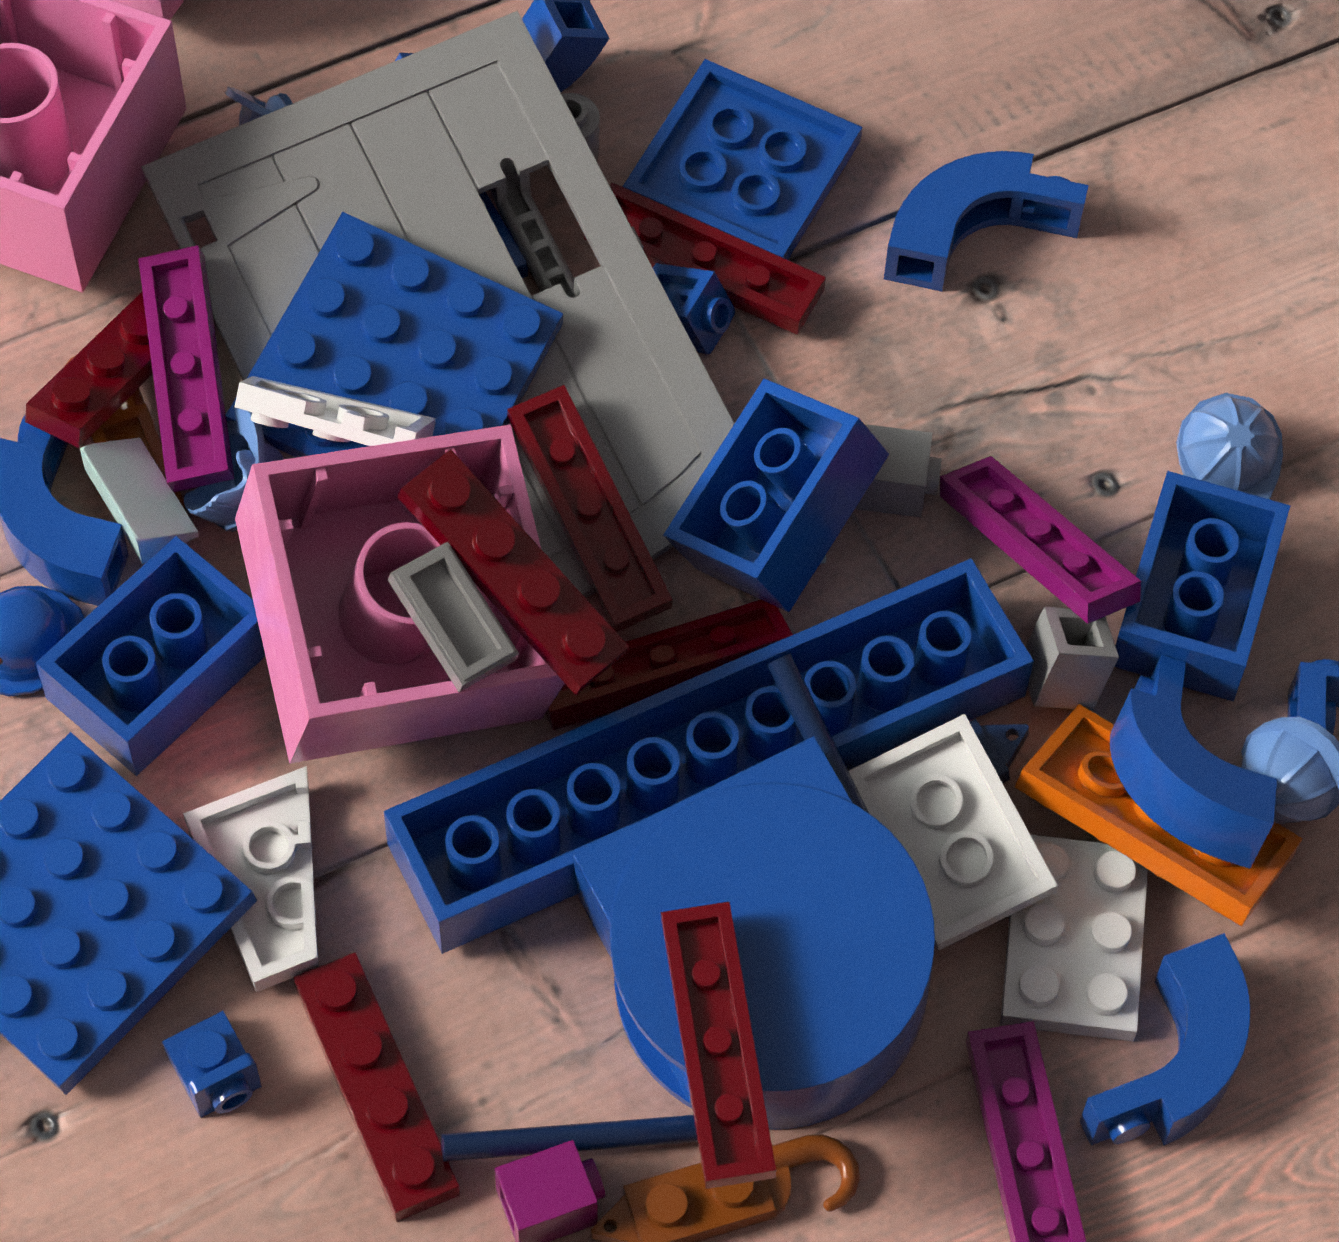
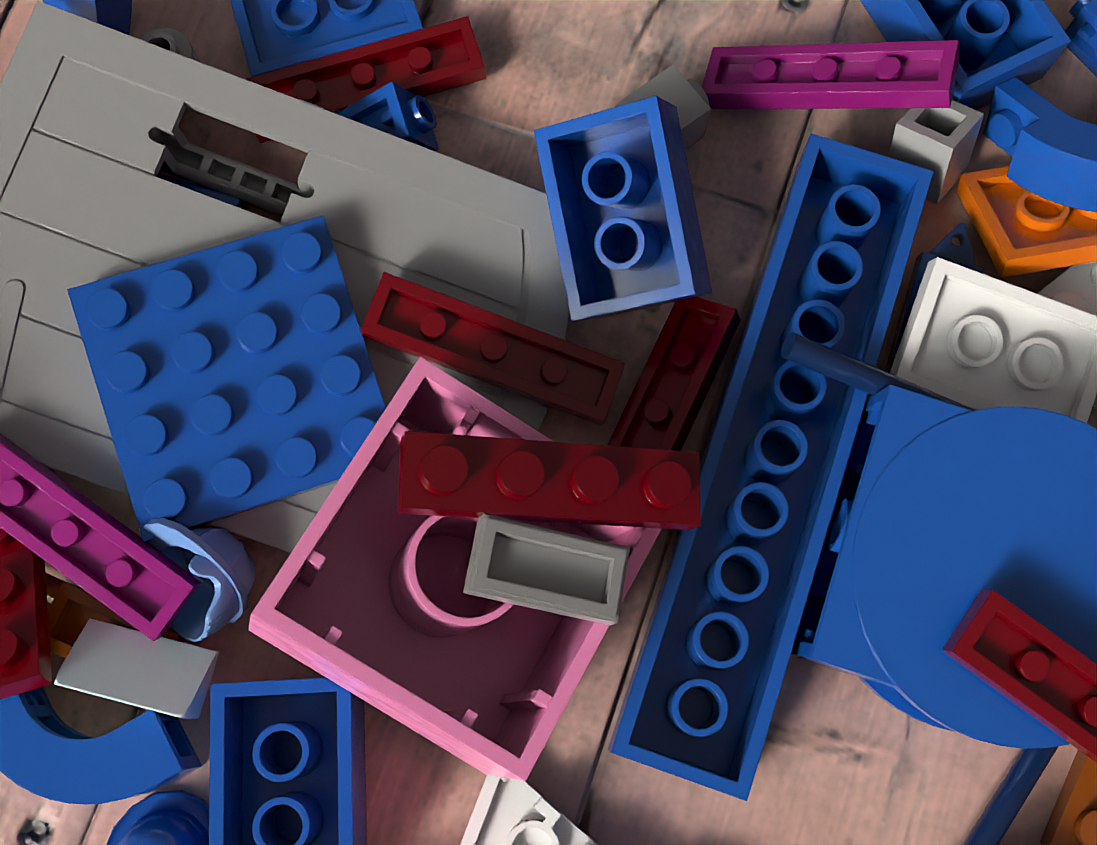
camera: 40 degrees left, 15 degrees up
white wing [235,376,436,446] -> none

